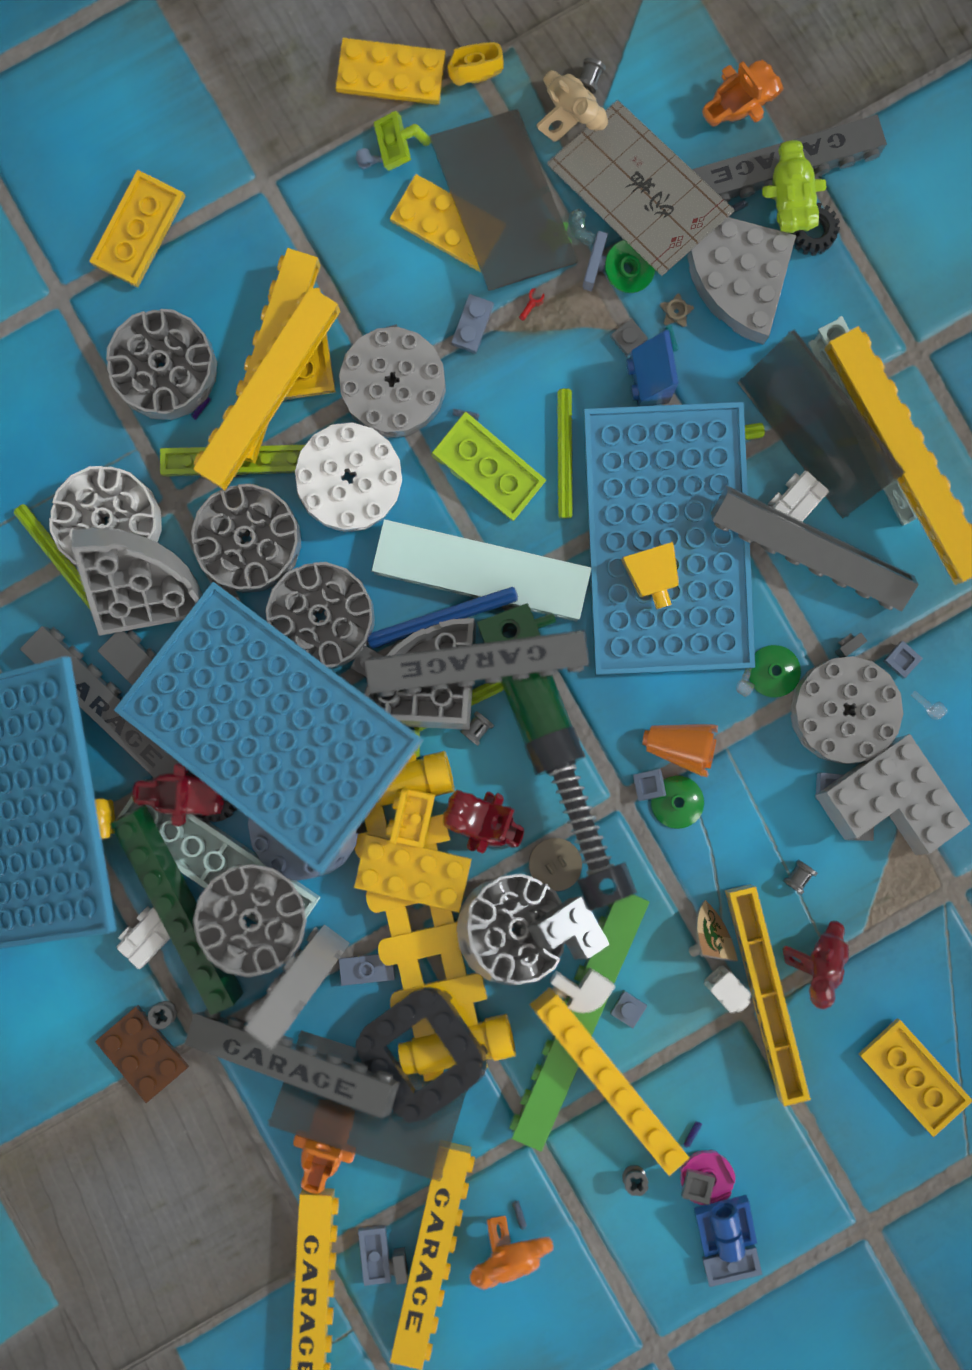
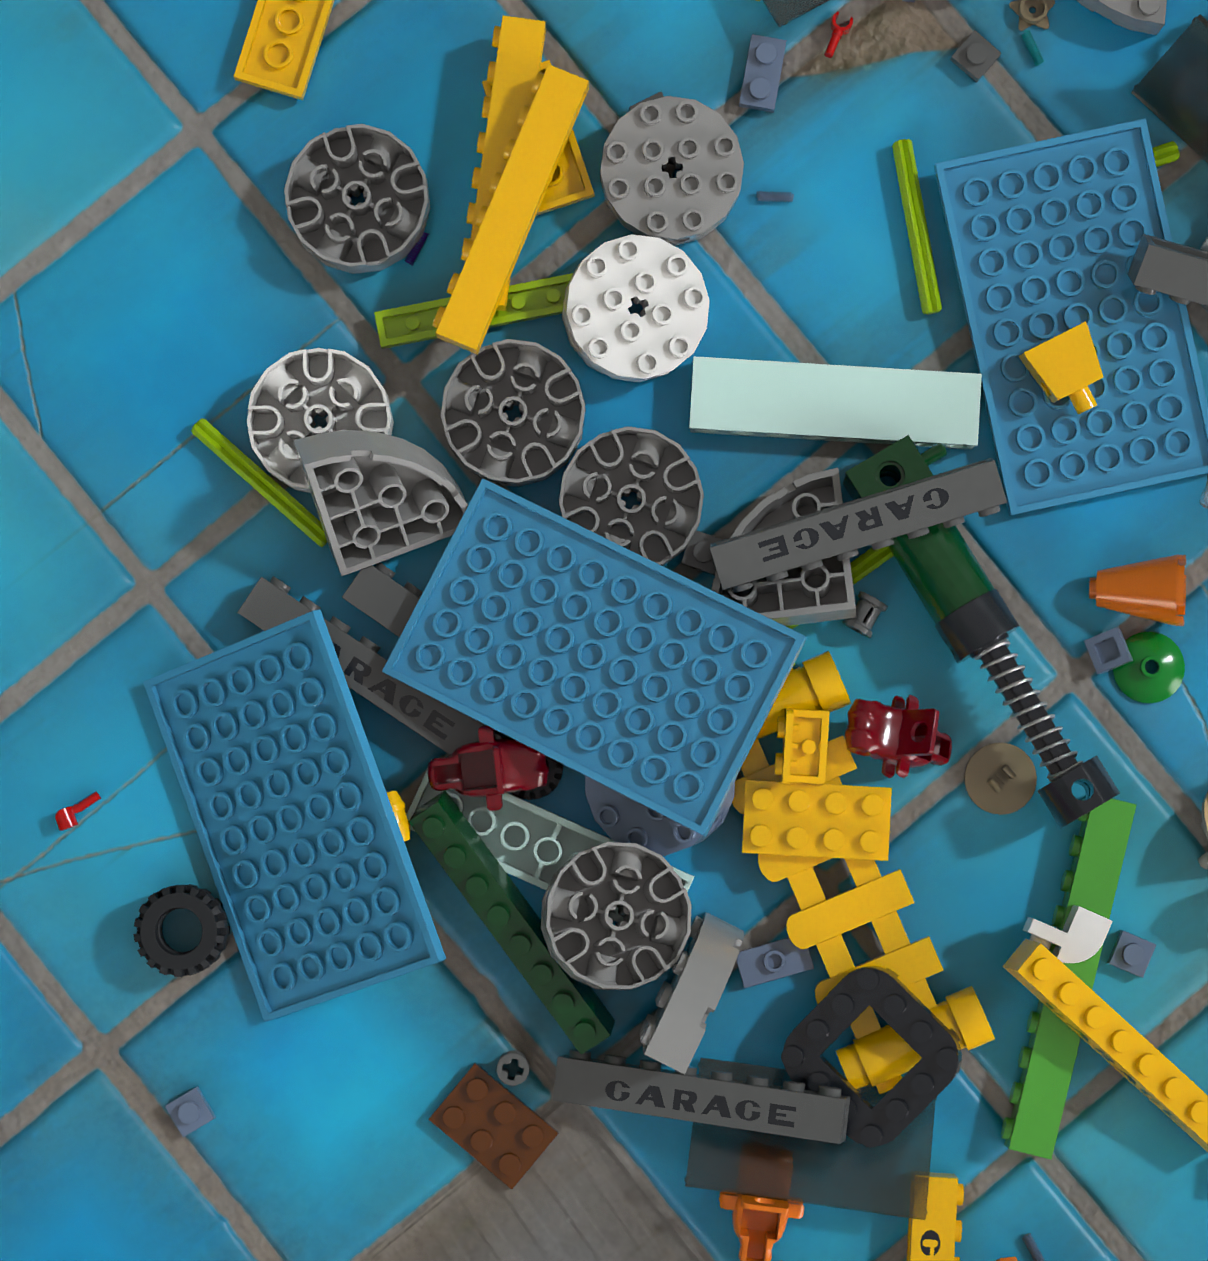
camera: 15 degrees left, 0 degrees up
white brick [117,907,170,969] -> none
blue axle [367,587,518,648] -> none
lime hinge [431,412,546,521] -> none
light grey brick [456,874,566,985] -> none
brick [527,896,609,959] -> none
dark grey bush [622,1165,648,1196] -> none
blue slope [626,330,679,407] -> none

